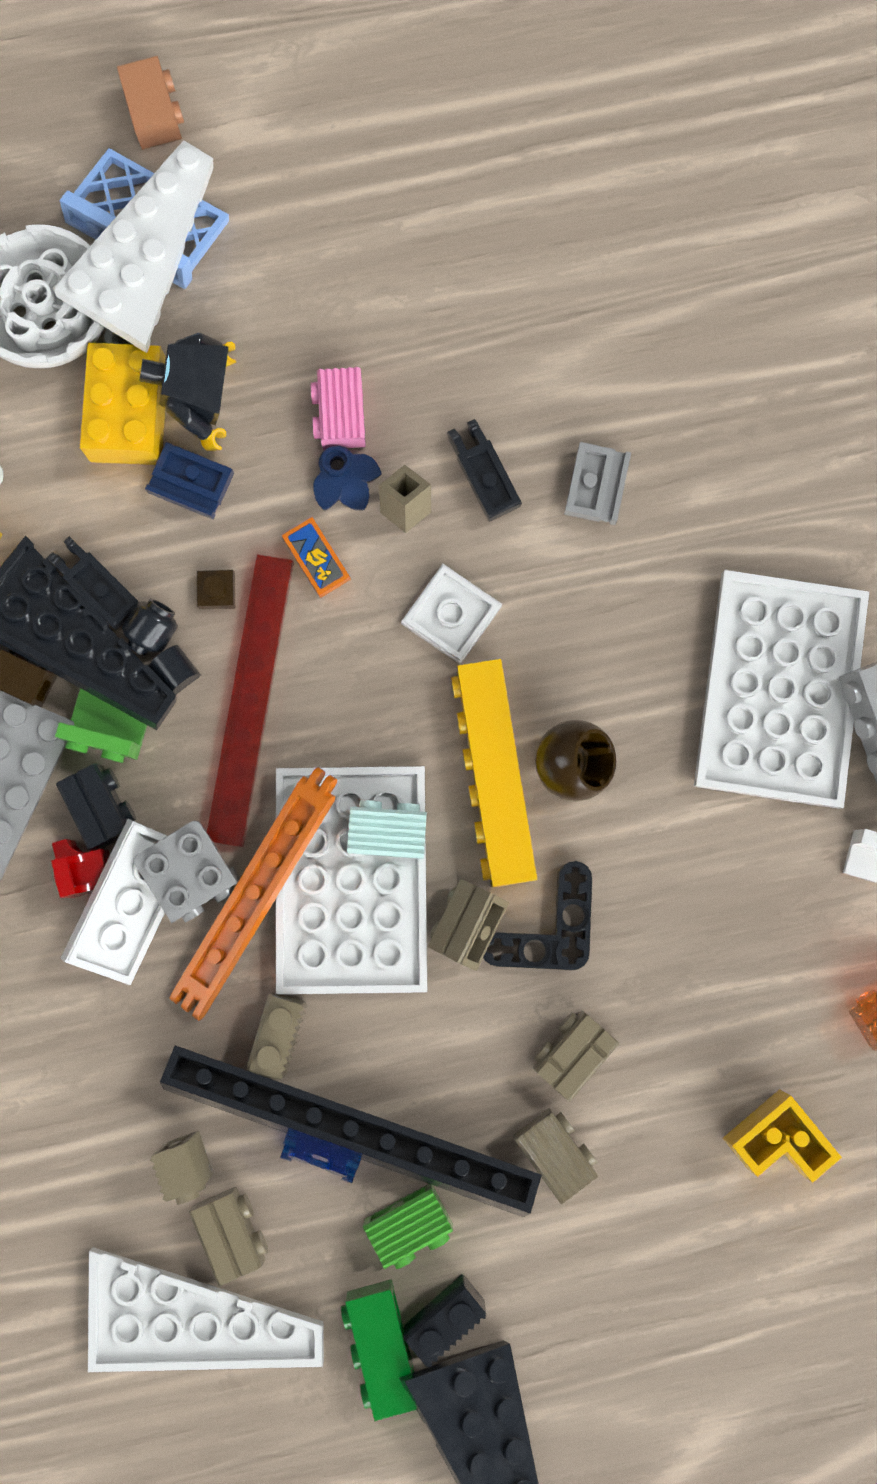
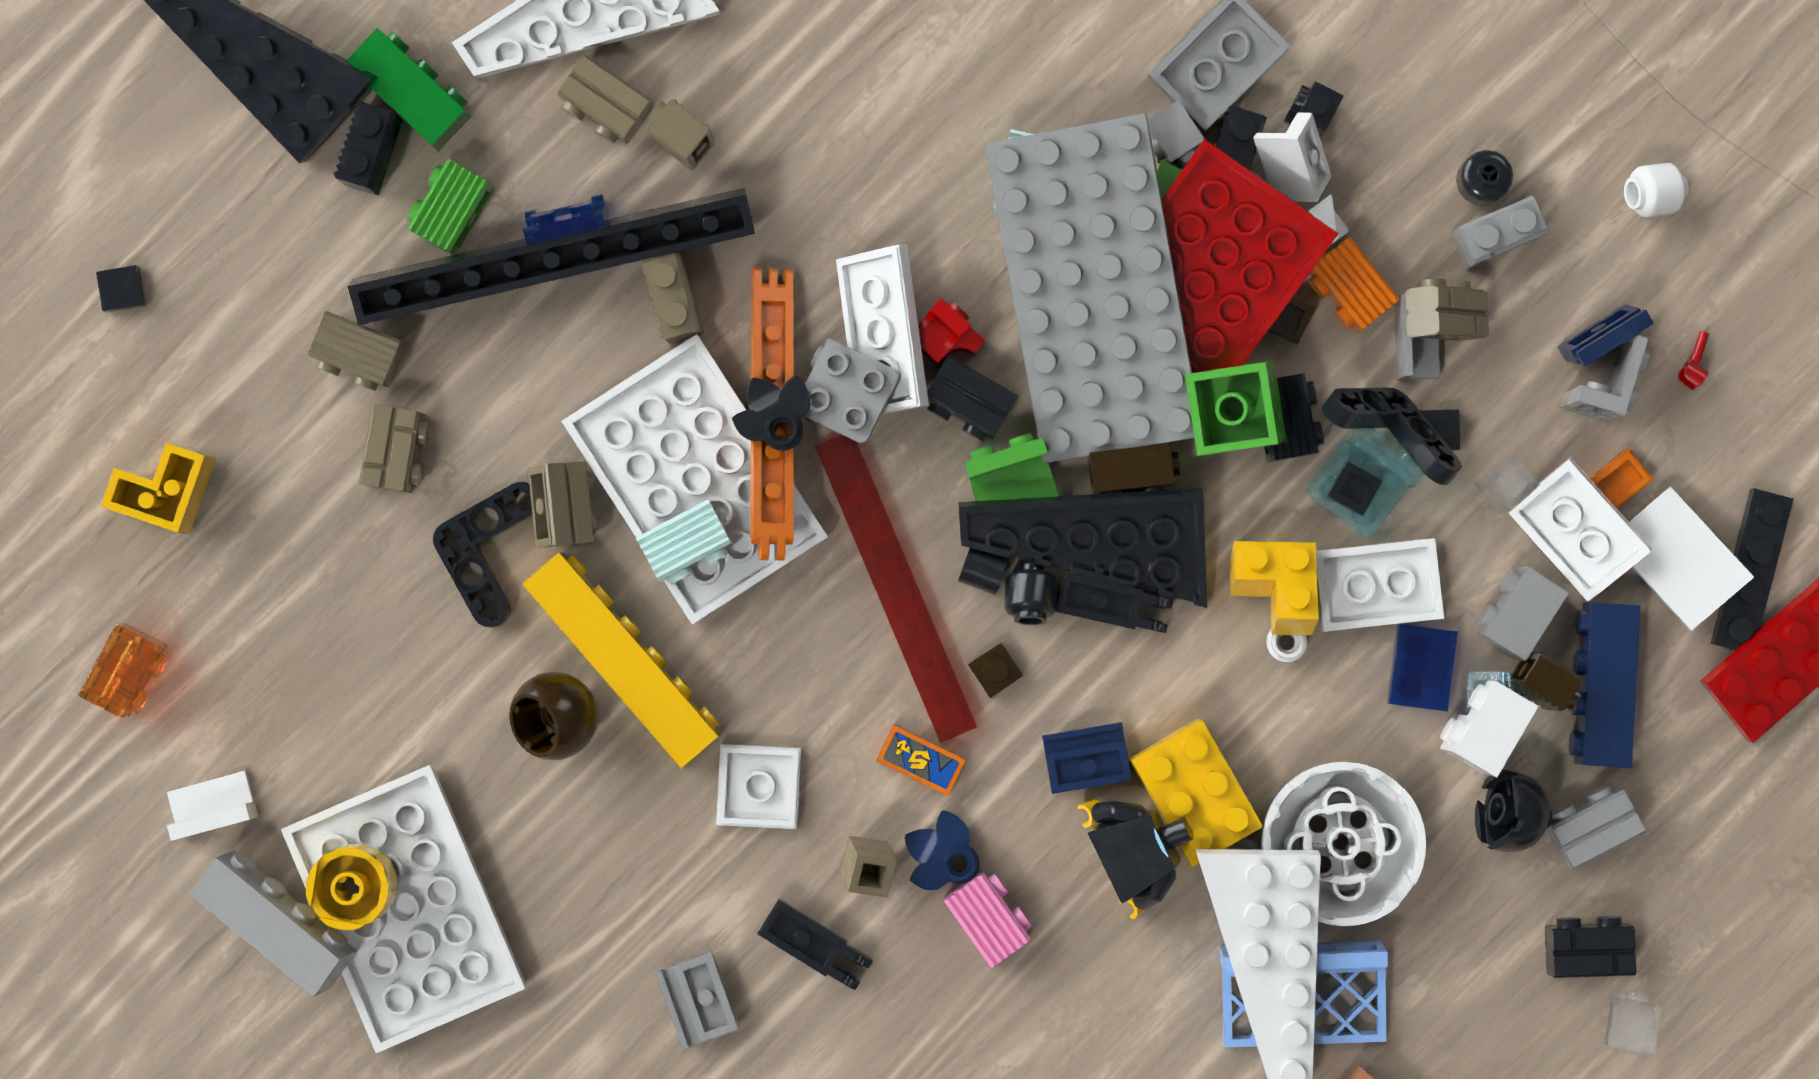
camera: 155 degrees right, 5 degrees up
none -> black tile [96,265,146,313]
none -> yellow brick [306,844,397,930]
none -> black plate [732,375,810,451]

